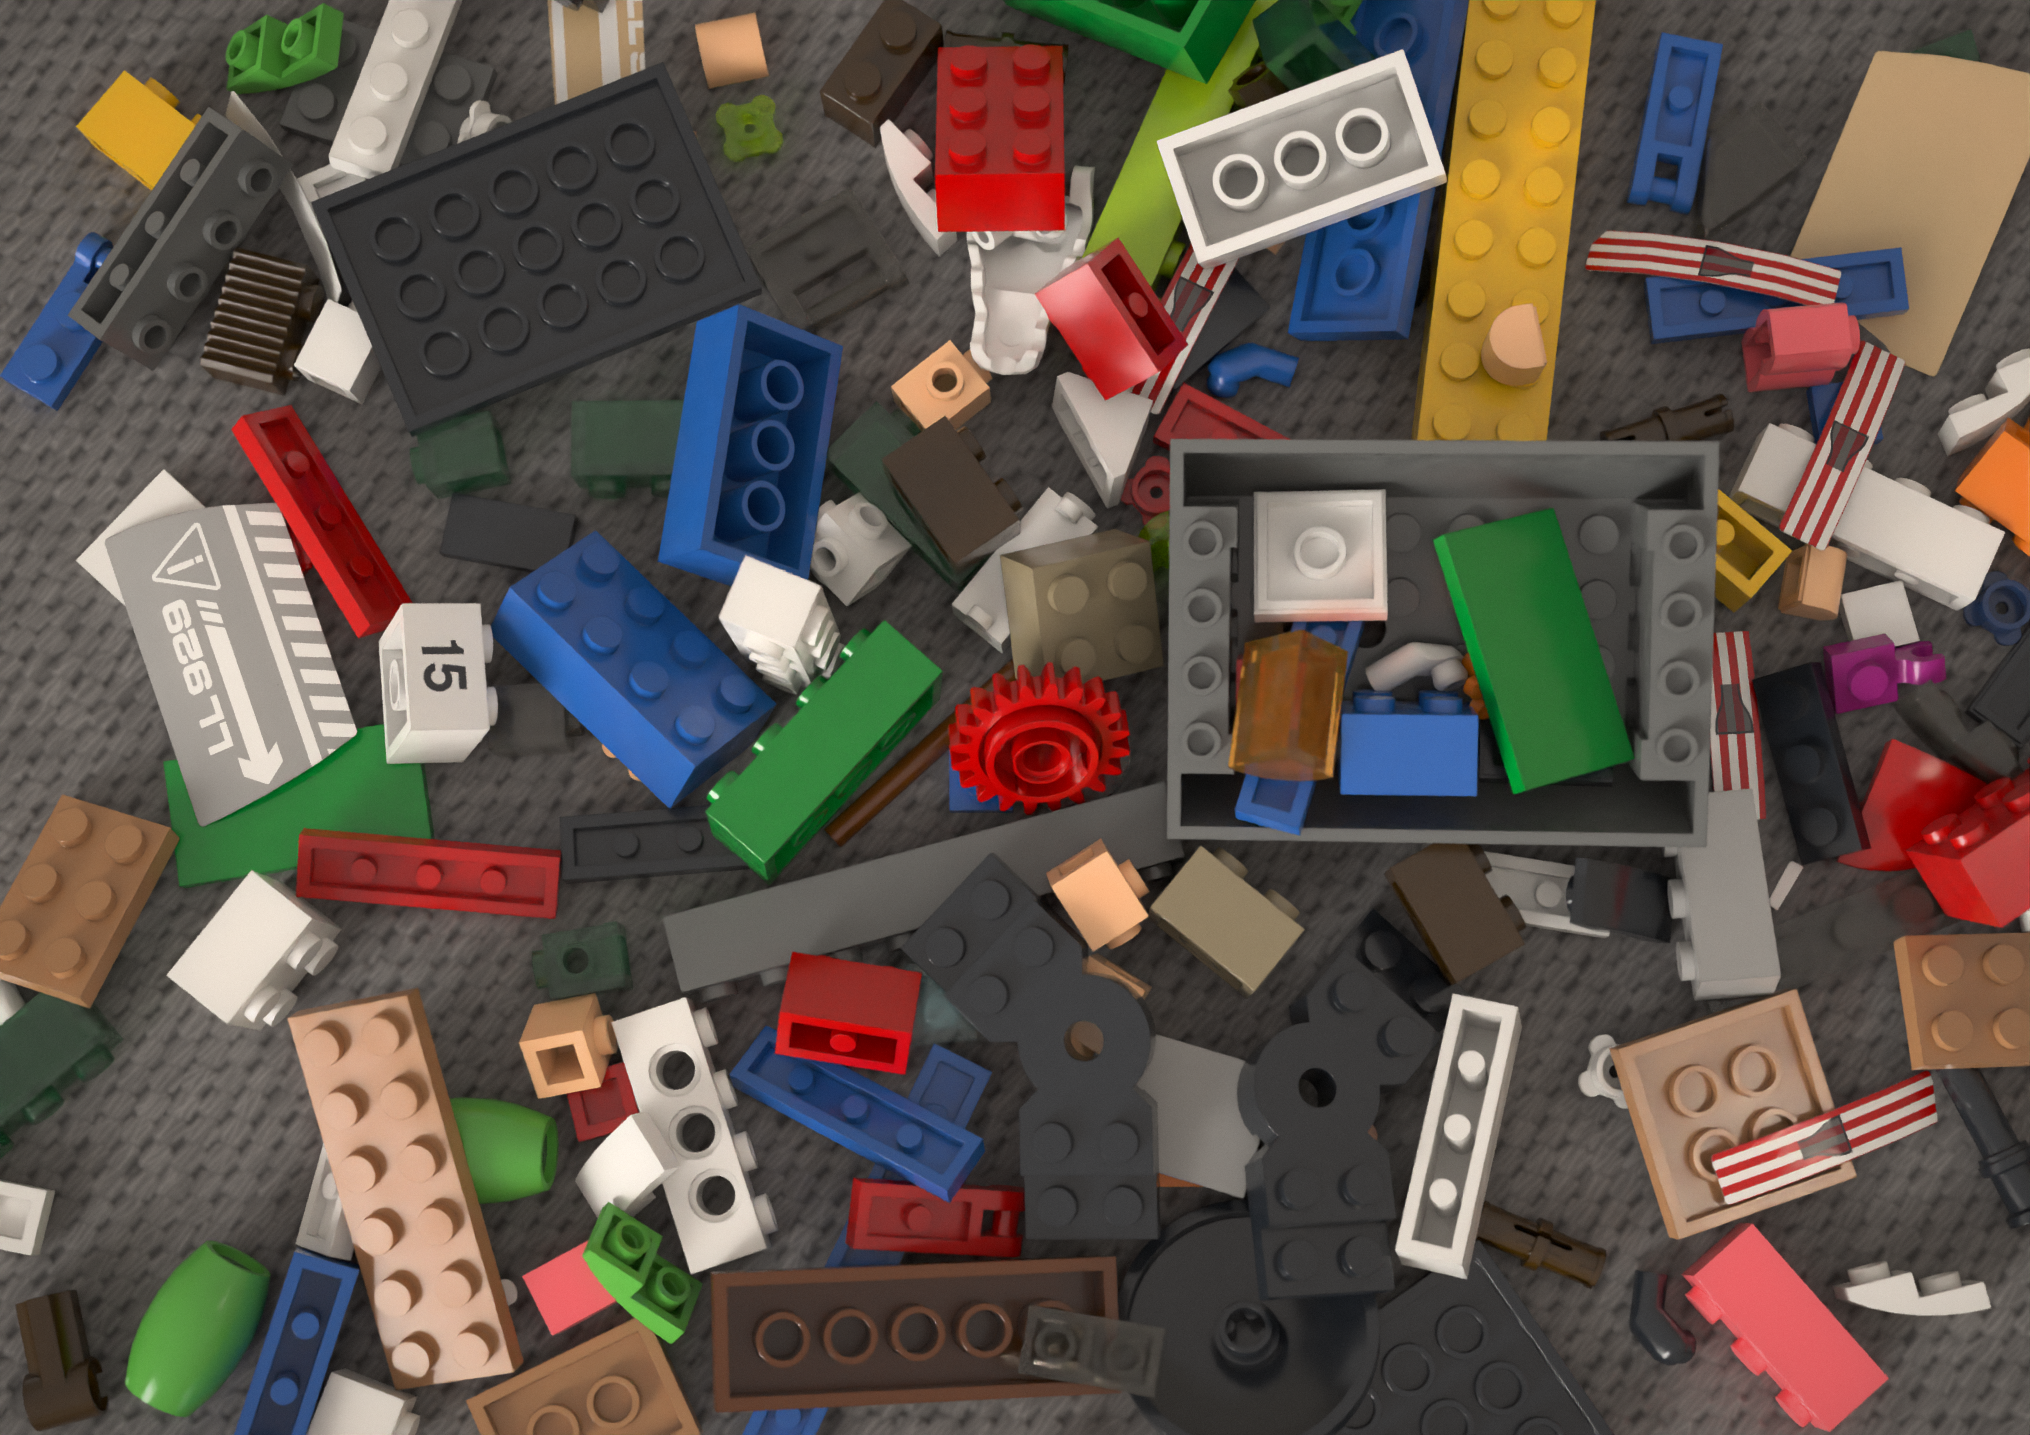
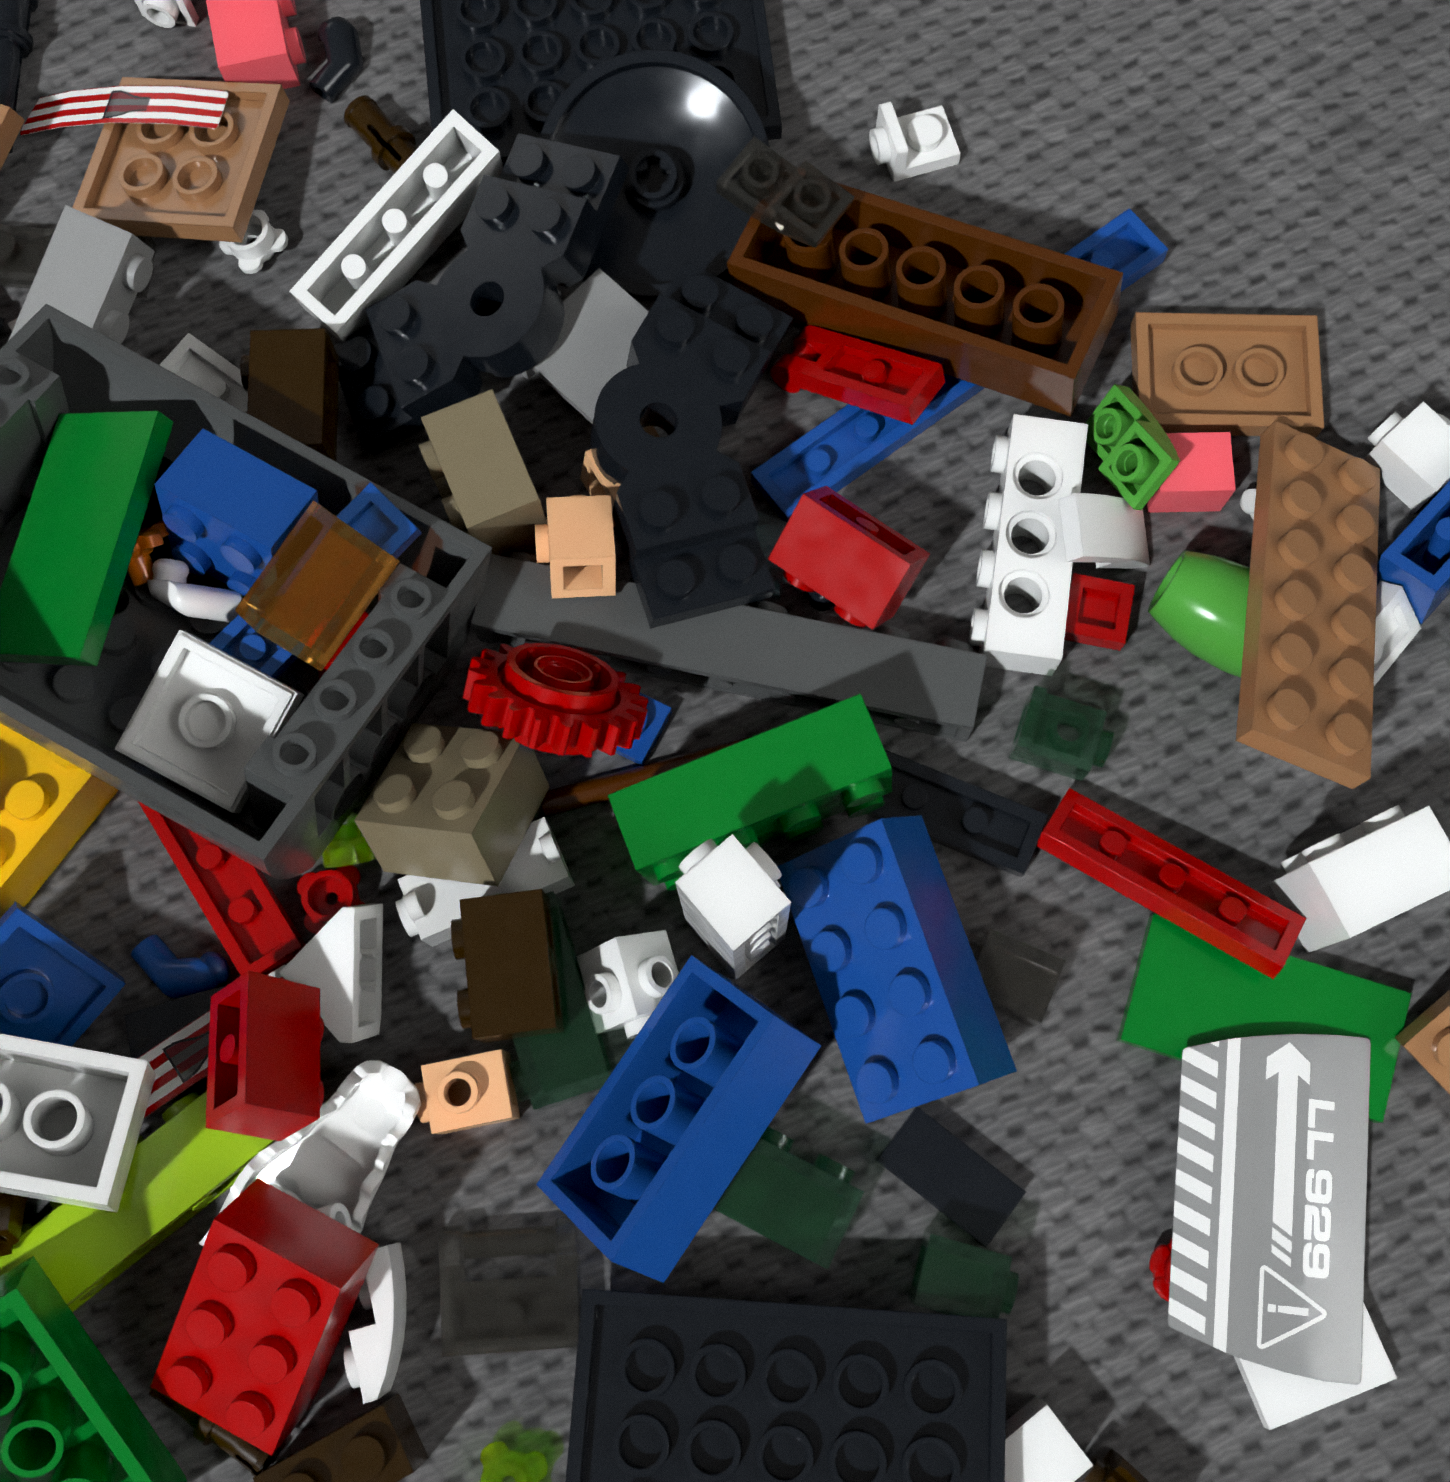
camera: 155 degrees left, 5 degrees down
red plate [231,405,412,638] -> none
white brick [379,603,498,764] -> none
light nougat brick [519,993,618,1099] -> none
blue plate [729,1025,985,1203] -> none
black slope [1566,858,1672,943] -> none

